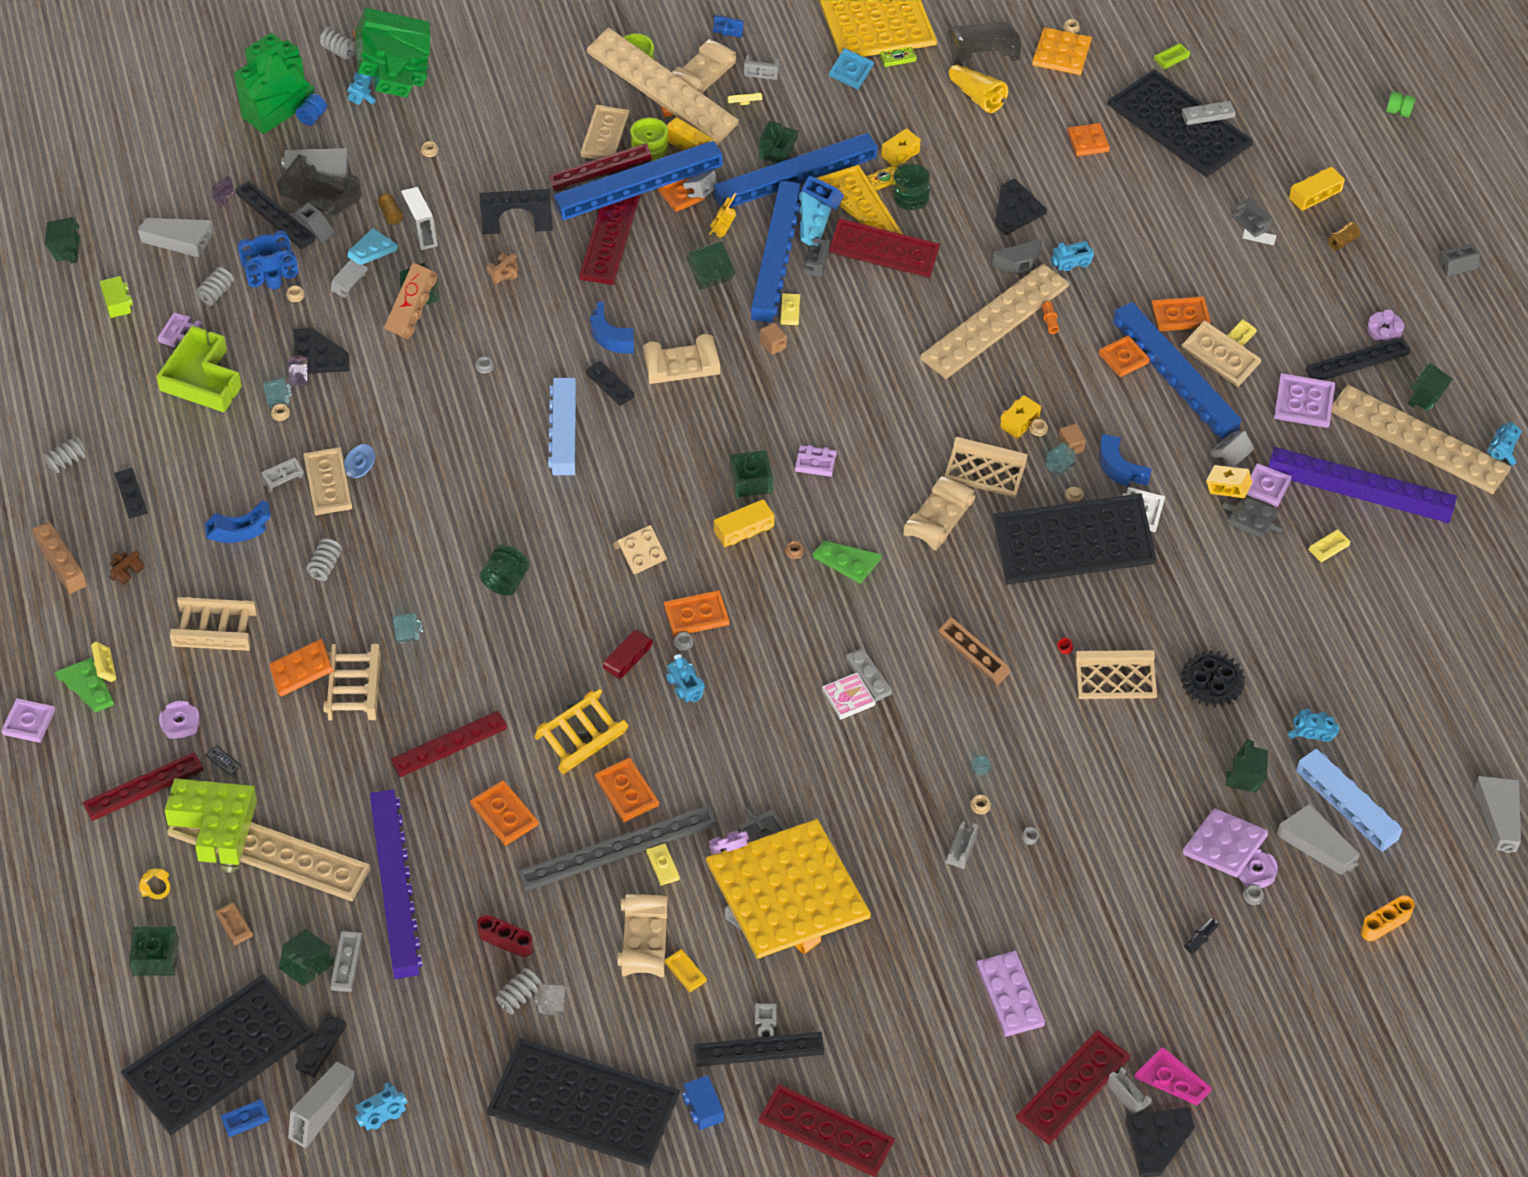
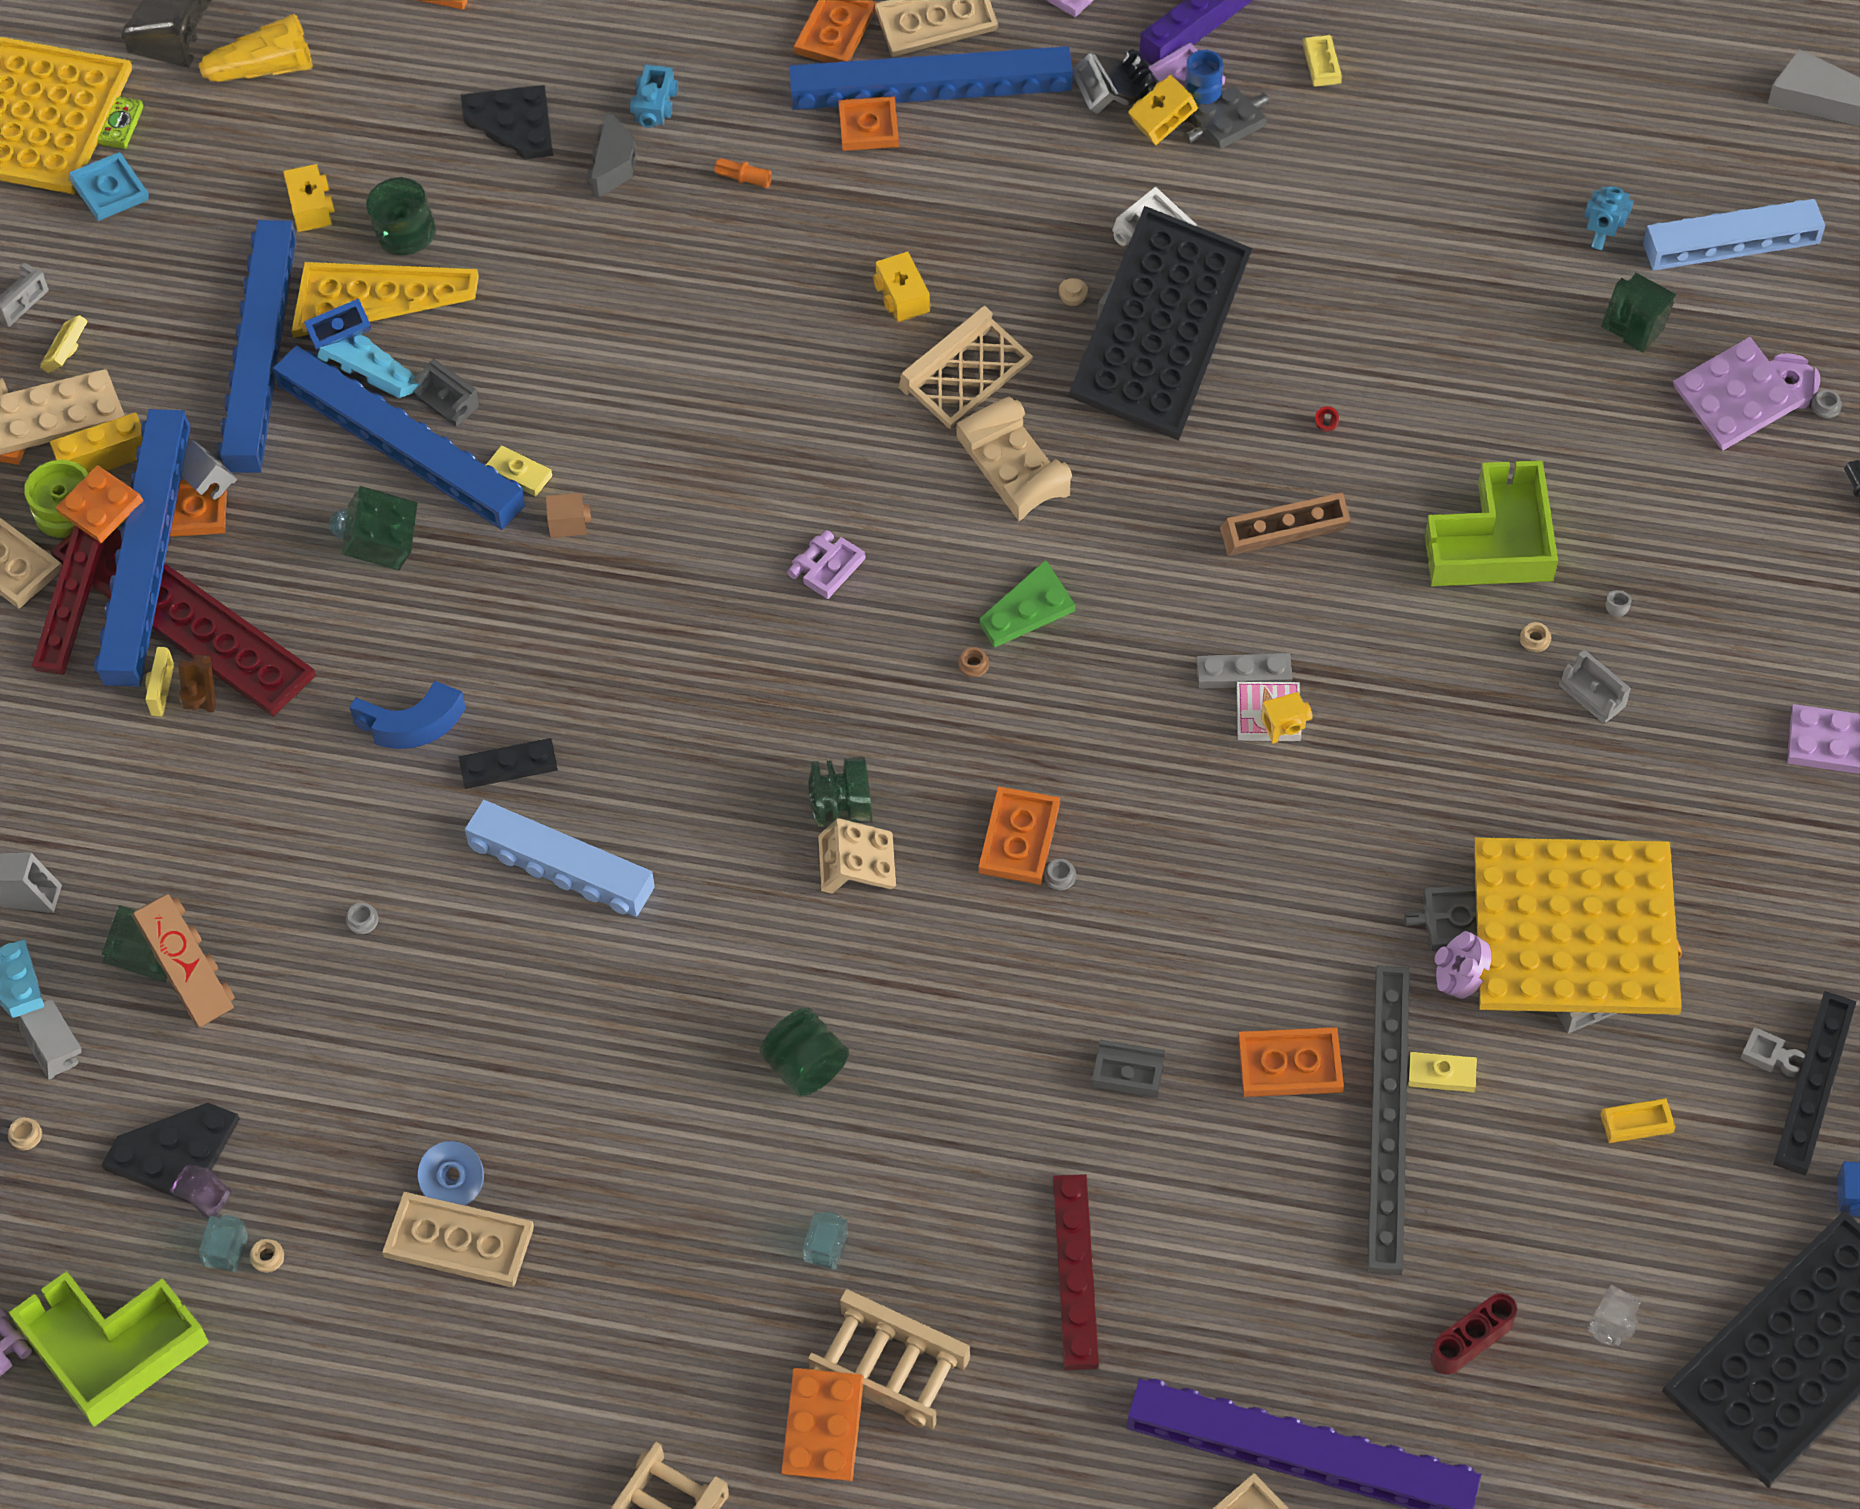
camera: 60 degrees left, 5 degrees up
blue arch [205,500,271,543] -> none
light grey hinge [261,458,304,493] -> none
light grey piece [306,538,342,582] -> none
orange plate [470,780,539,846] -> none
black arch [479,189,552,235] -> none
medium nougat hips [486,253,518,285] -> none
light grey piece [496,968,542,1015] -> none
yellow fence [534,689,628,775] -> none
dark red beam [602,629,653,679] -> none
tan piece [618,894,668,977] -> none
tan piece [643,334,720,384] -> none
dark azure brick [666,654,705,702] -> none
yellow hinge [709,193,736,237] -> none
yellow brick [714,499,774,547] -> none
clear green brick [730,450,773,497] -> none
clear green plate [759,121,799,163] -> none
dark red plate [829,218,940,278] -> none
yellow tile [866,165,903,191] -> none
tan plate [920,263,1069,379] -> none
clear light blue plate [971,756,992,775] -> none
tan plate [1029,419,1048,436] -> none
clear light blue brick [1045,443,1076,476] -> none
medium nougat brick [1058,424,1086,456] -> none
tan fence [1074,650,1157,699] -> none
blue arch [1099,434,1152,487] -> none
black gear [1181,650,1245,708] -> none
light grey slope [1277,804,1360,875] -> none
none -> orange plate [55,465,143,543]
none -> light yellow plate [145,647,174,716]
none -> reddish brown hips [178,654,216,713]
none -> clear green wheel [808,756,872,828]
none -> black hinge [1093,49,1158,101]
none -> blue wheel [1185,50,1223,104]
none -> yellow brick [1261,692,1312,744]
none -> lime piece [1425,460,1558,586]

